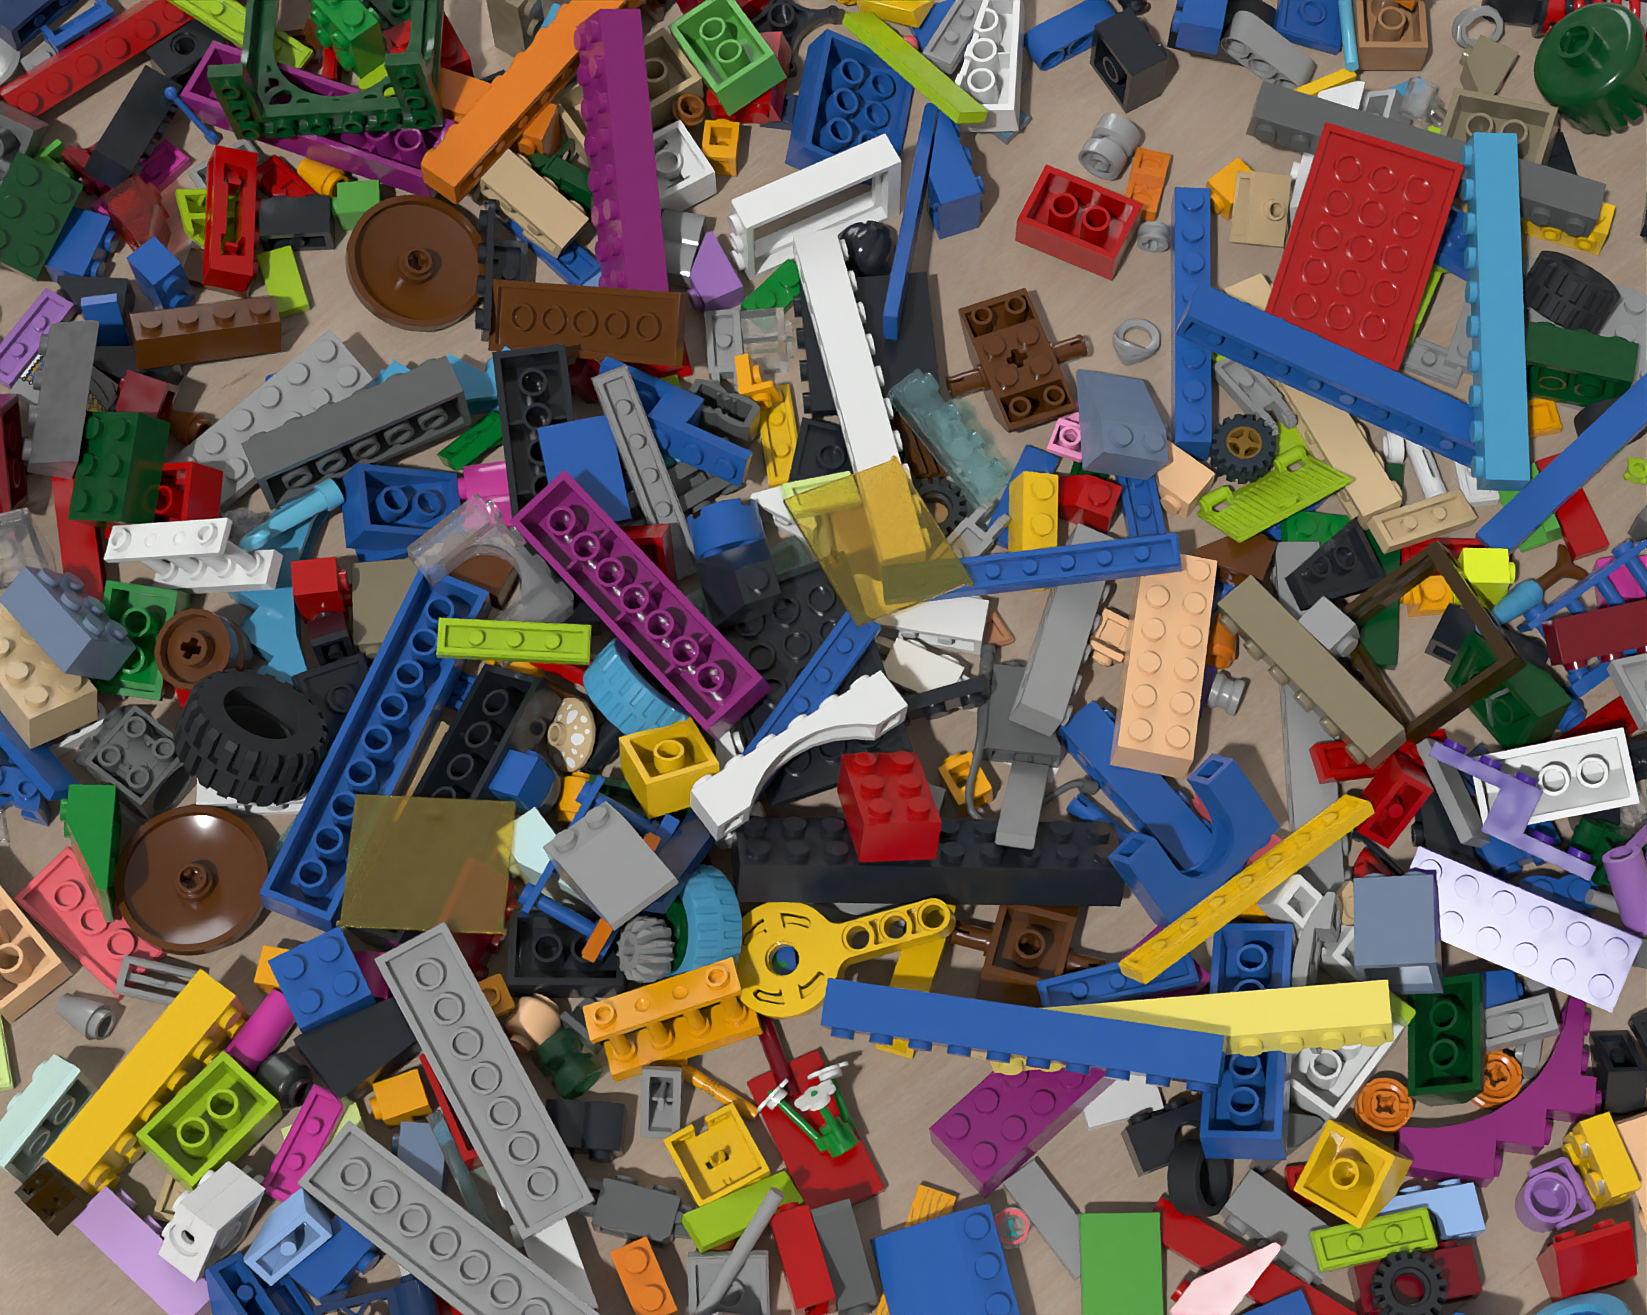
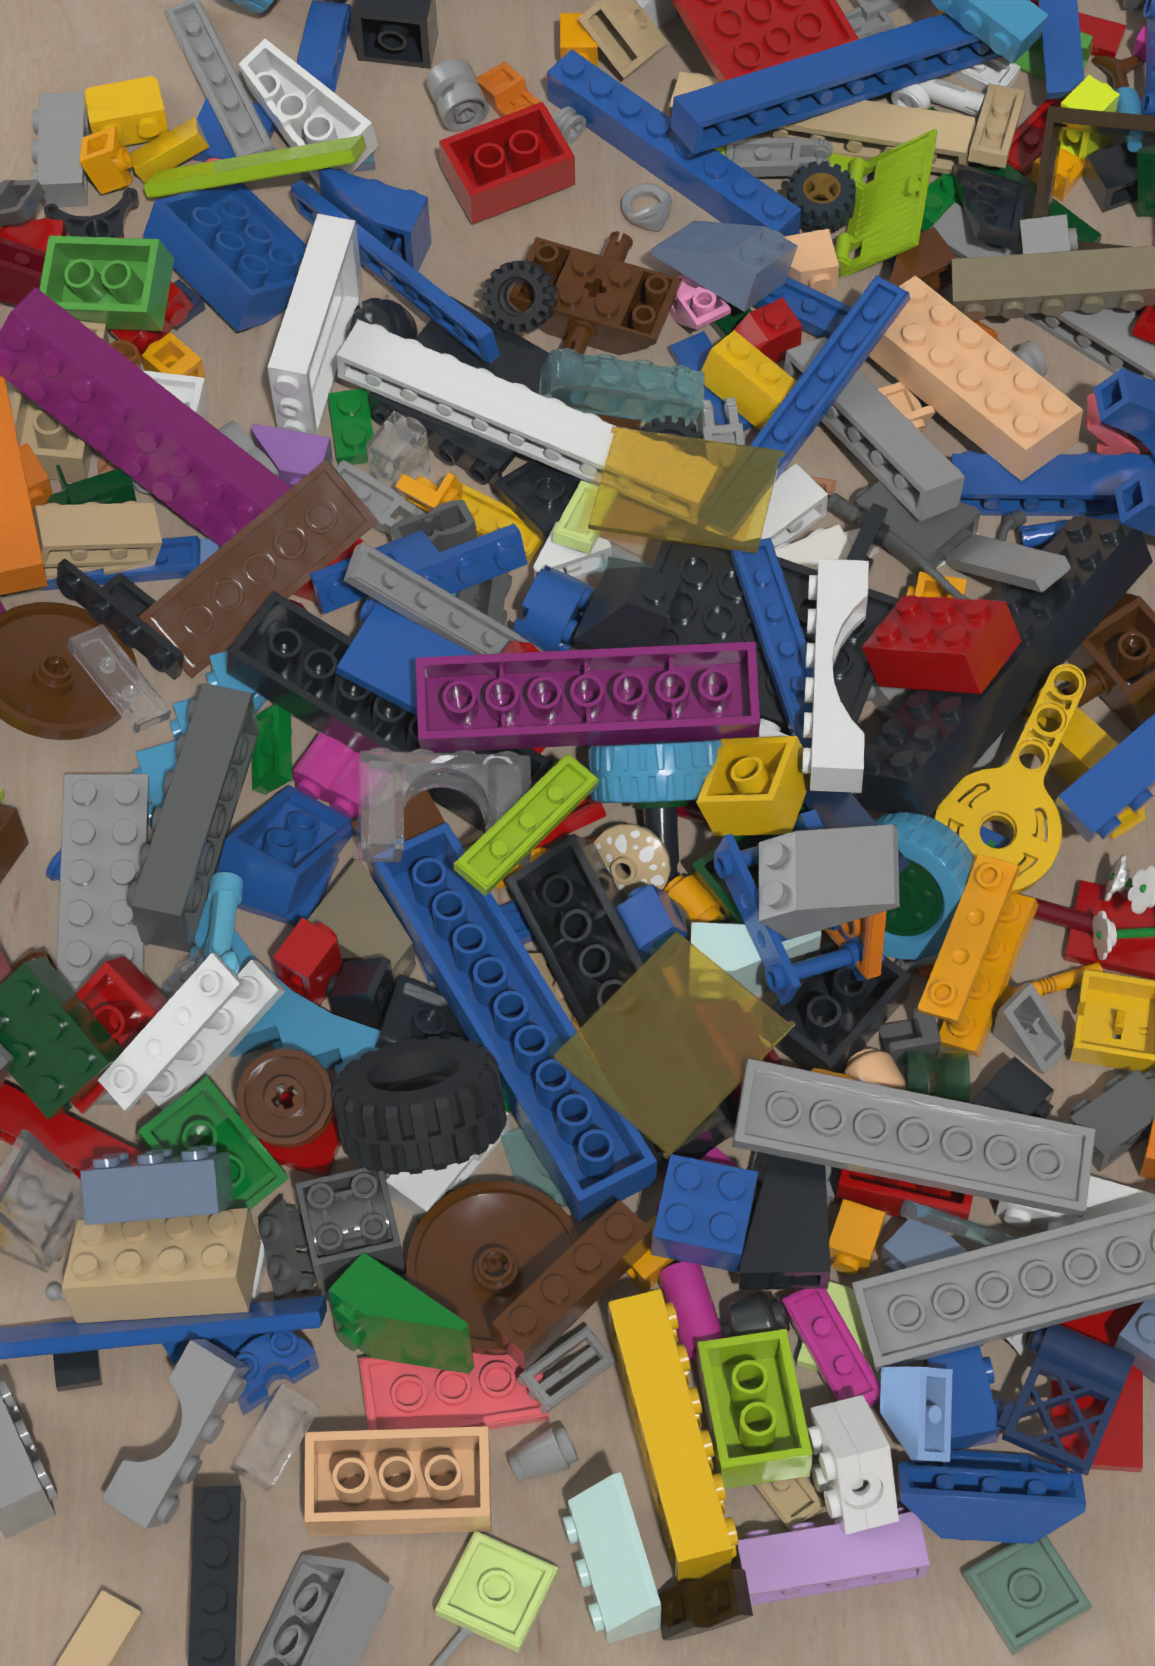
camera: 50 degrees left, 5 degrees down
light grey gear [616,916,675,983] -> none
none -> clear tile [67,624,171,734]
none -> black tyre [482,260,558,332]
none -> reddish brown brick [492,1200,651,1370]

